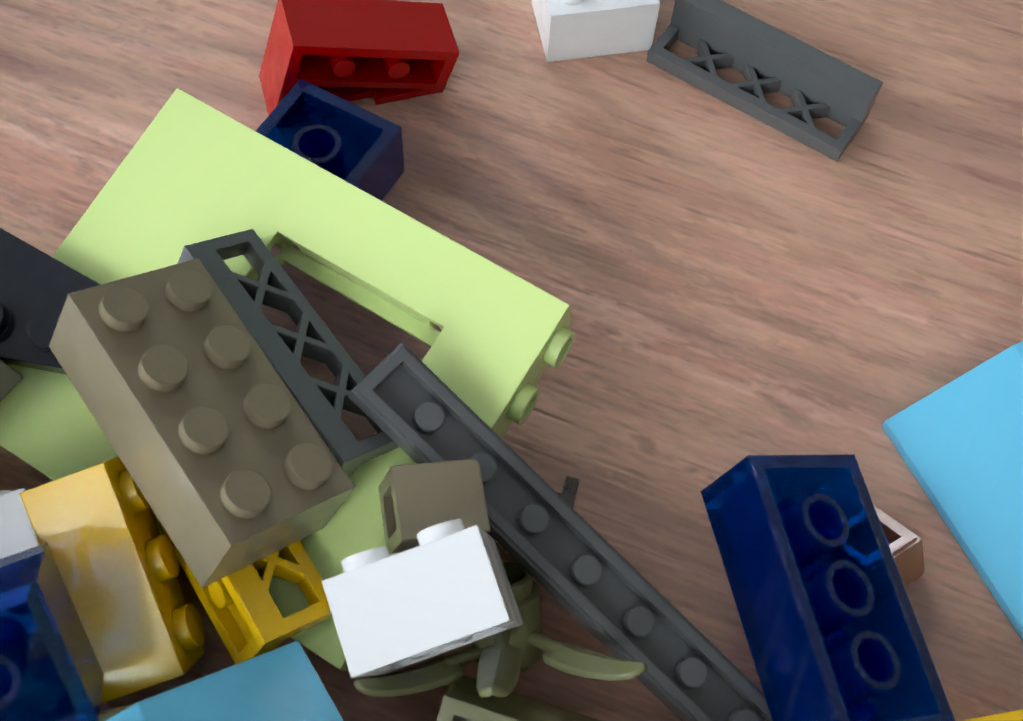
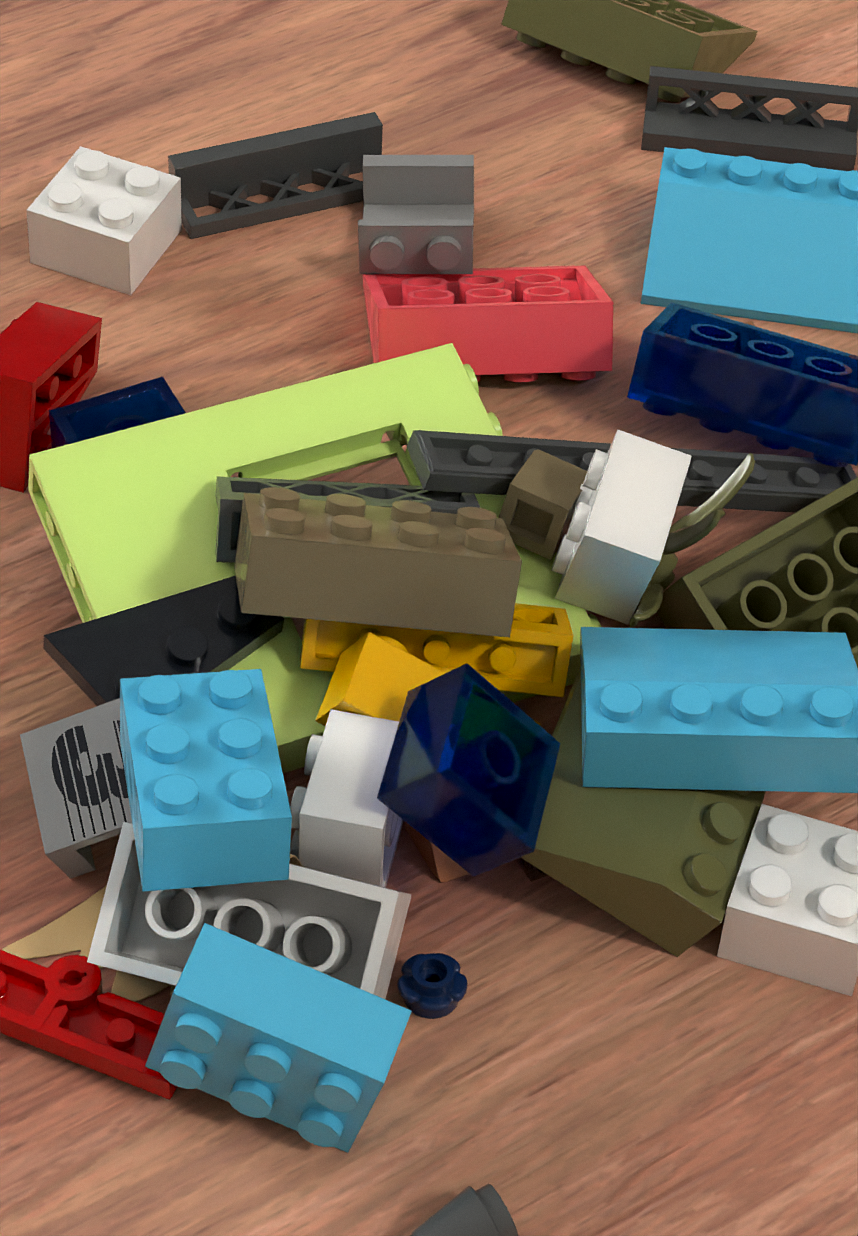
camera: 55 degrees left, 15 degrees down
none -> light grey panel [358,155,474,274]
none -> coral slope [363,265,613,382]

